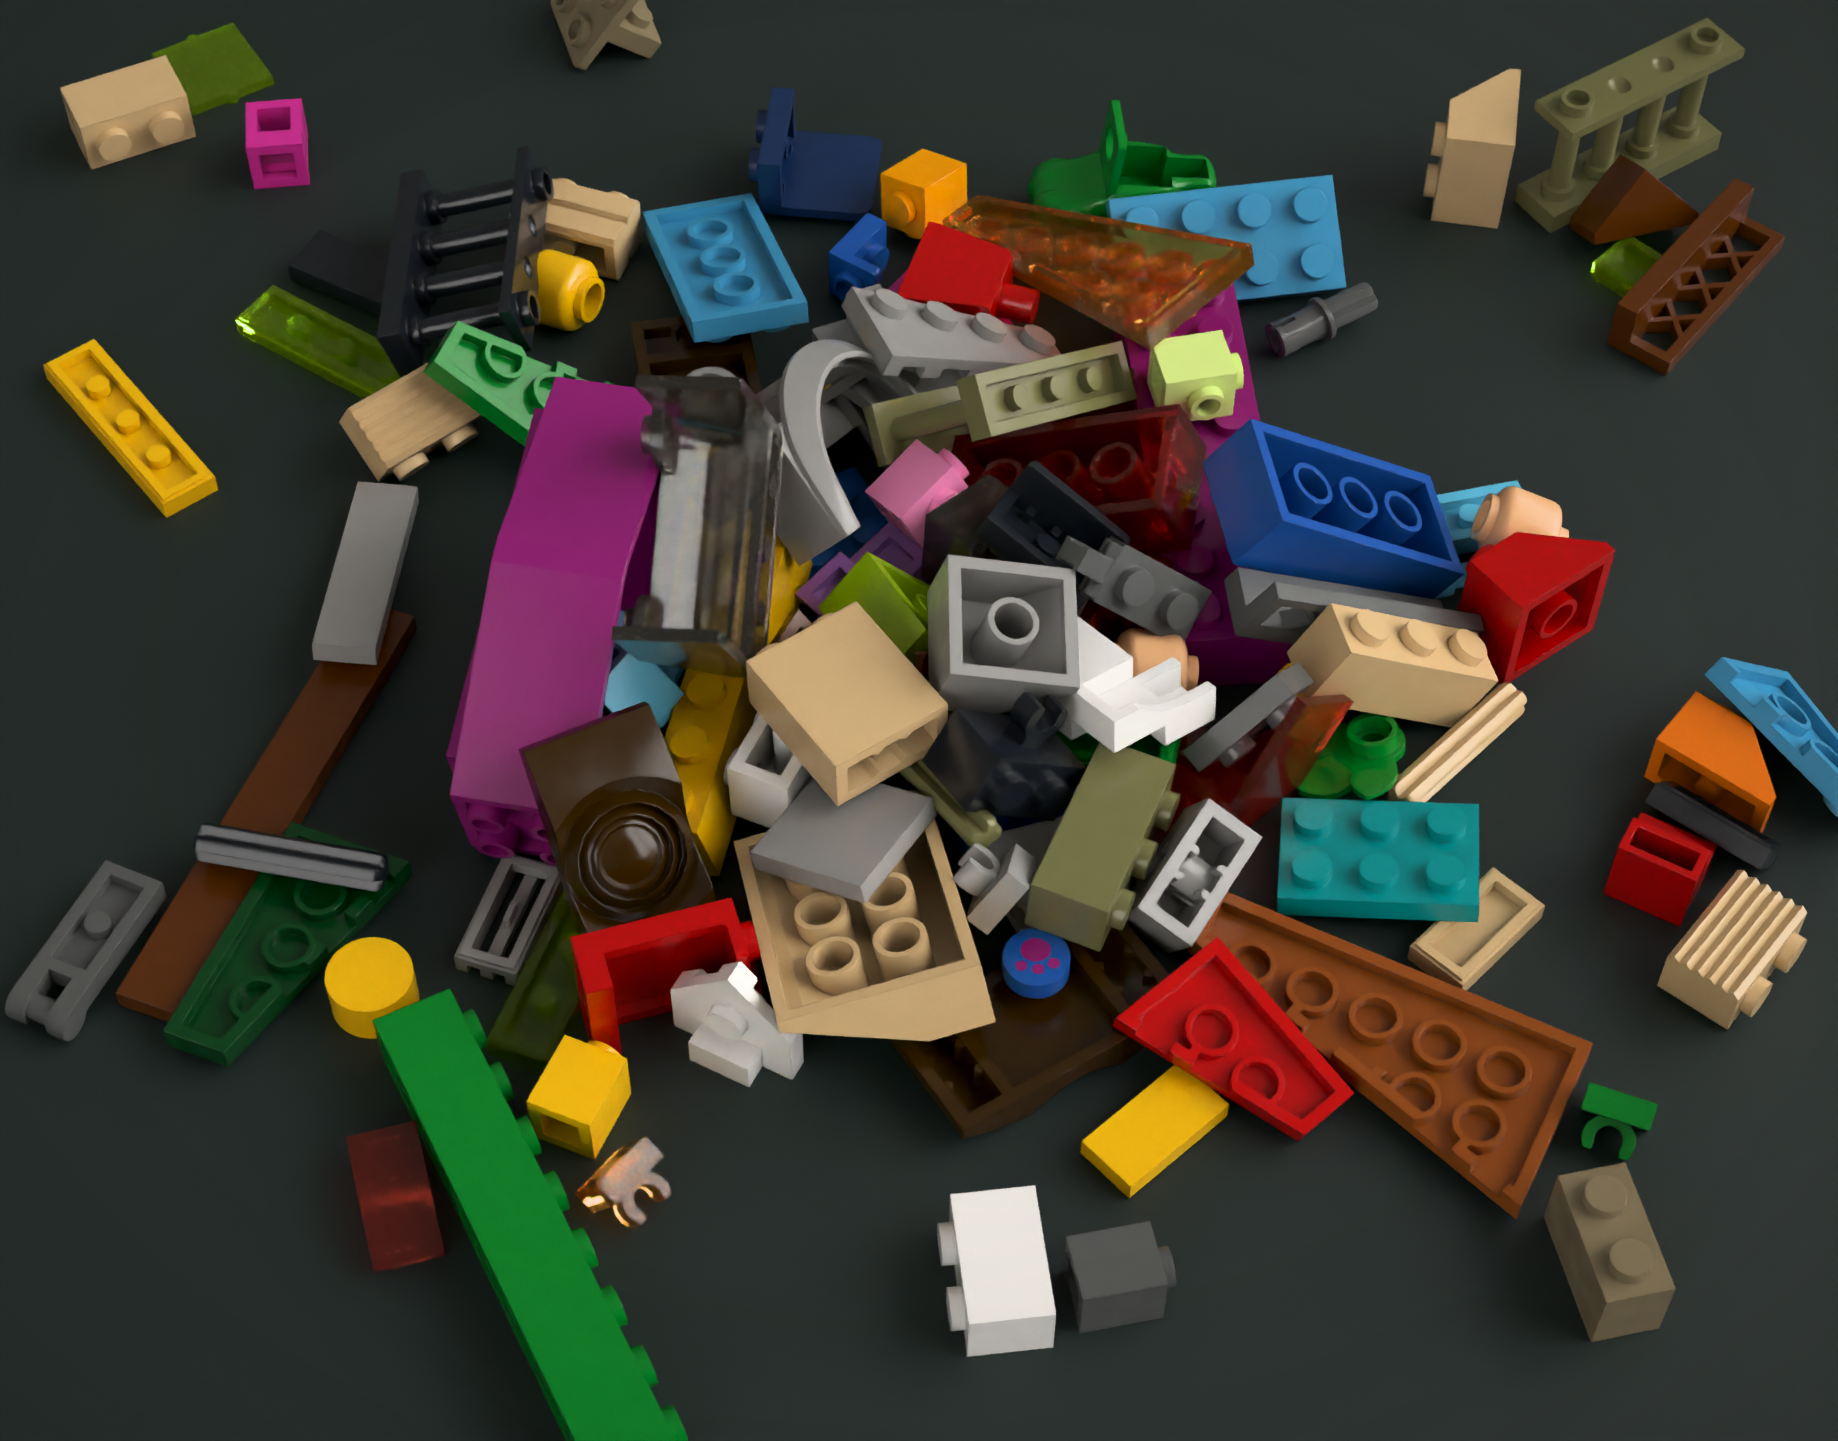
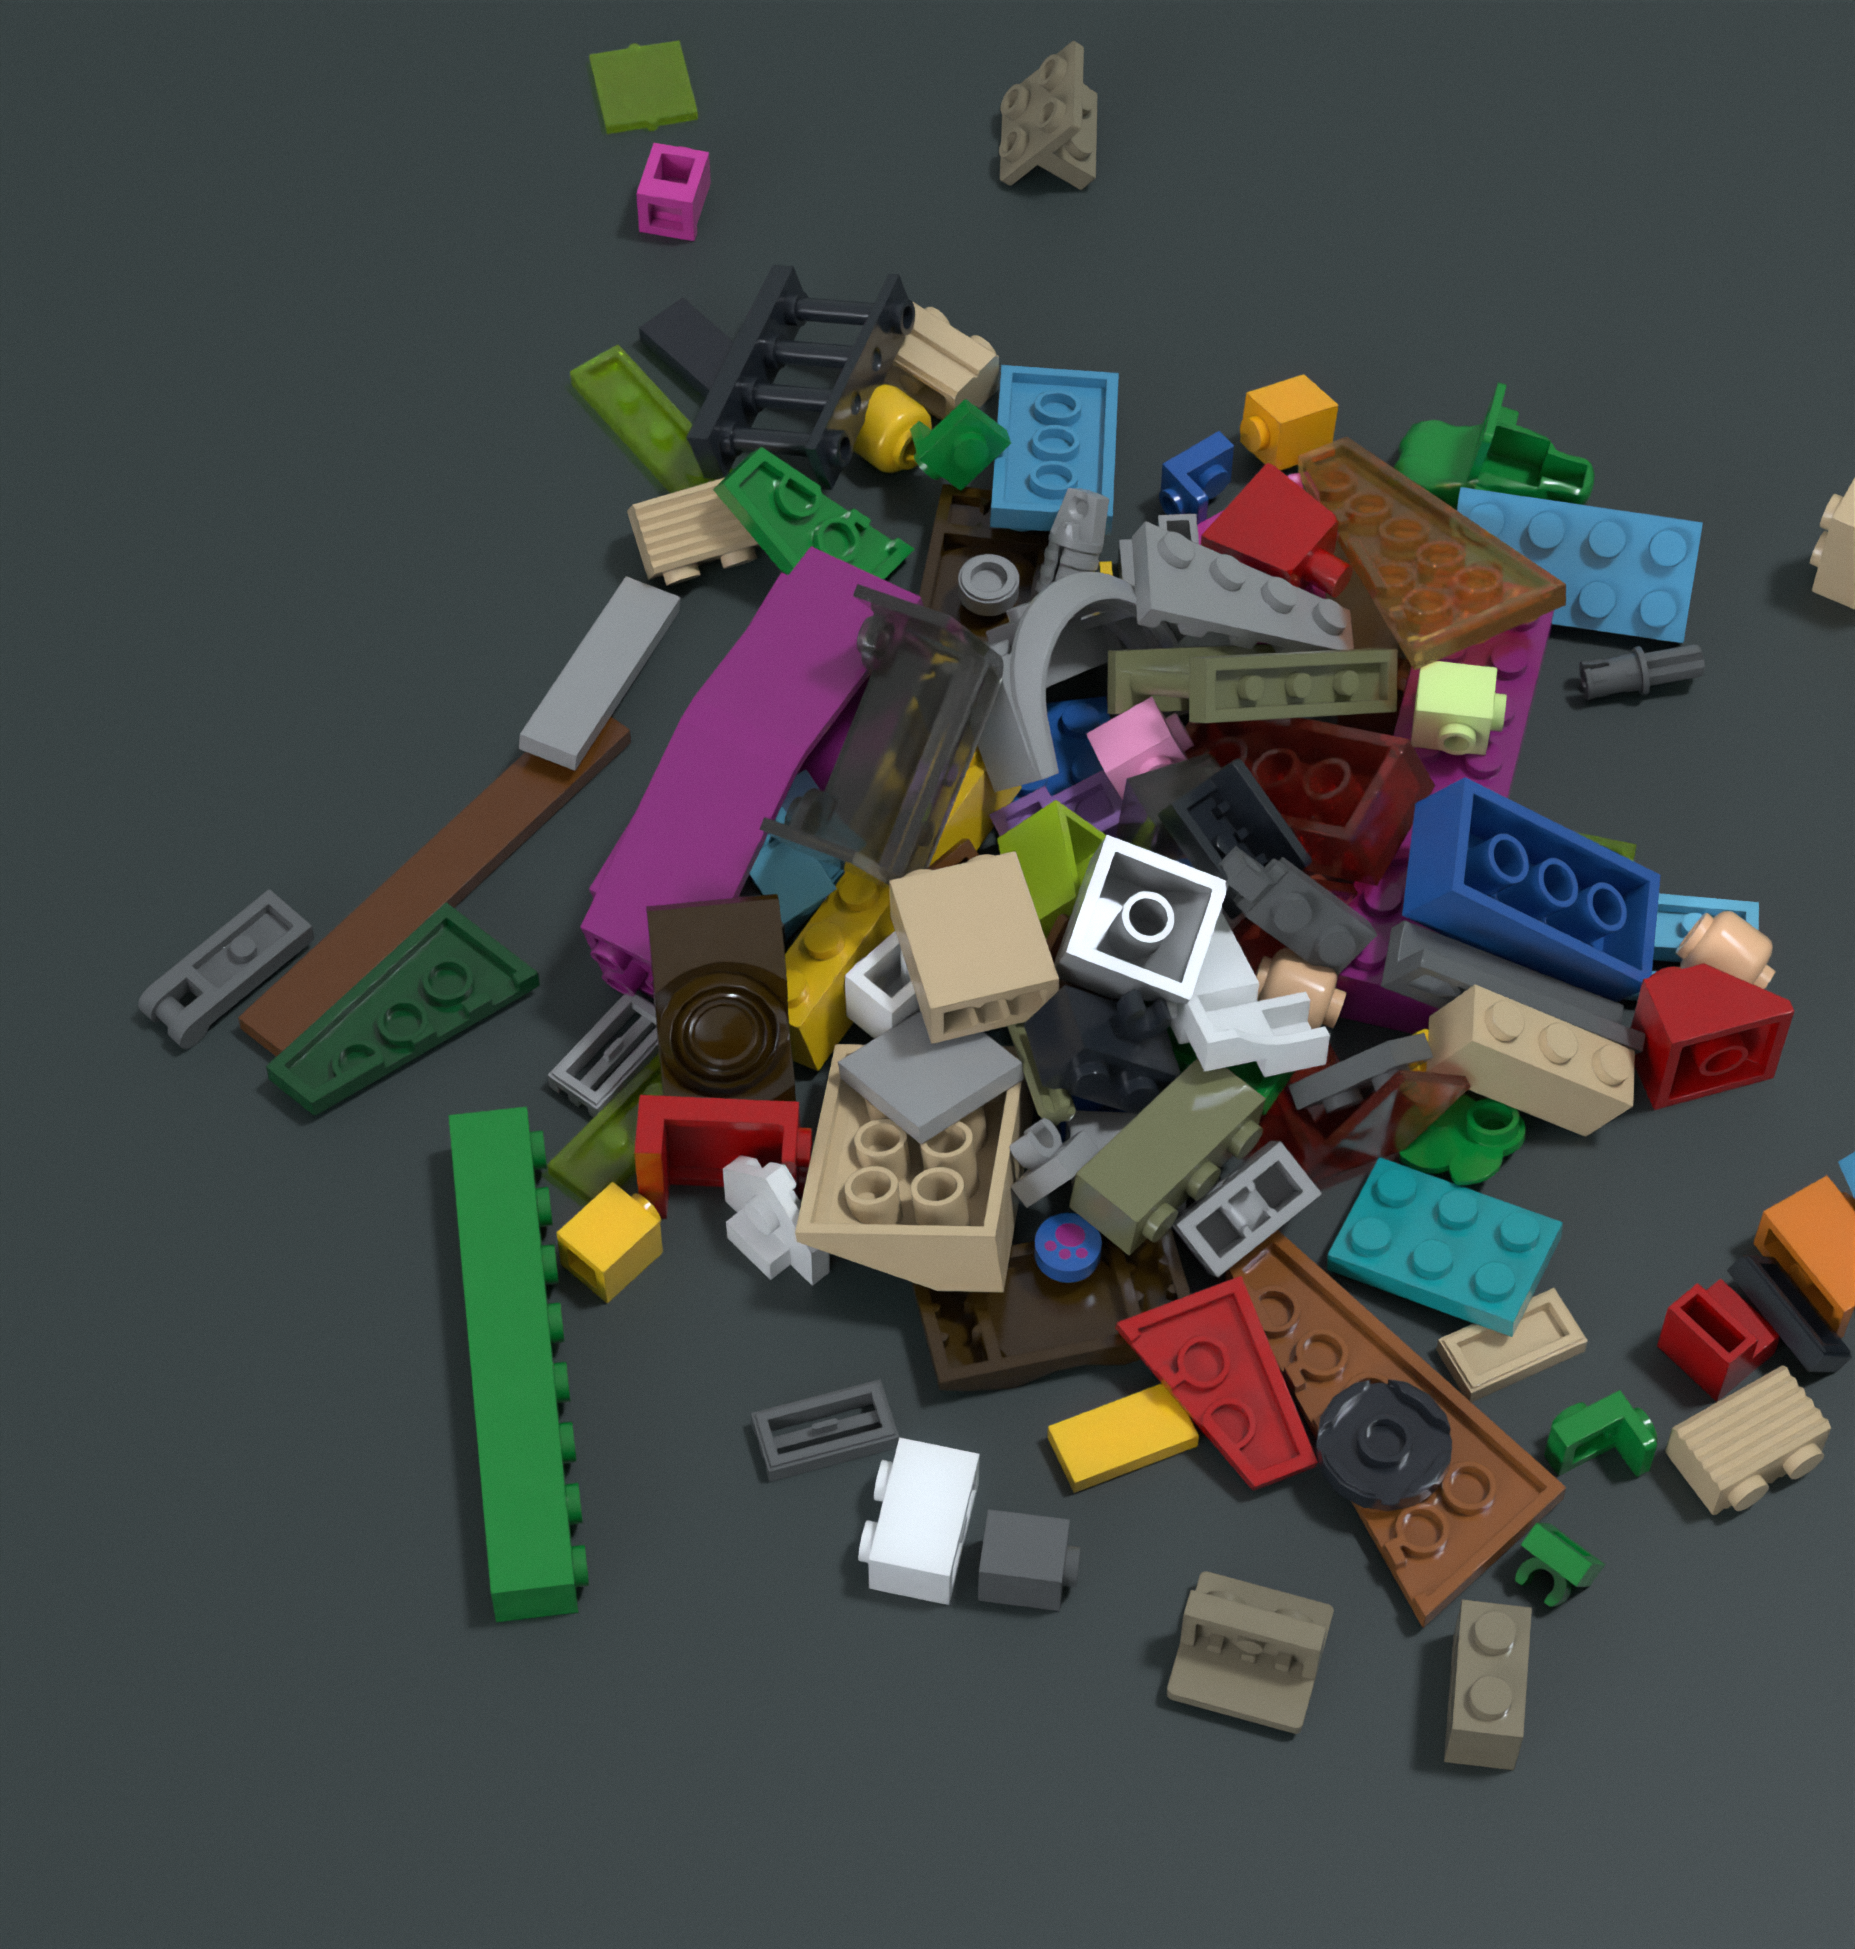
camera: 20 degrees right, 5 degrees up
yellow tile [43,339,218,518] -> none
tan brick [60,55,196,170] -> none
axle [193,822,389,892] -> none
yellow piece [324,937,419,1039] -> none
clear red slope [346,1121,445,1273] -> none
clear orange tile [575,1135,672,1228] -> none
dark blue bracket [748,87,882,221] -> none
tan axle [1386,682,1527,802] -> none
none -> dark grey tile [751,1379,899,1482]
none -> green bracket [910,399,1011,491]
none -> light grey hinge [1035,488,1109,592]
none -> dark tan bracket [1167,1571,1334,1734]
none -> black tile [1315,1379,1452,1511]
none -> green bracket [1544,1390,1657,1477]

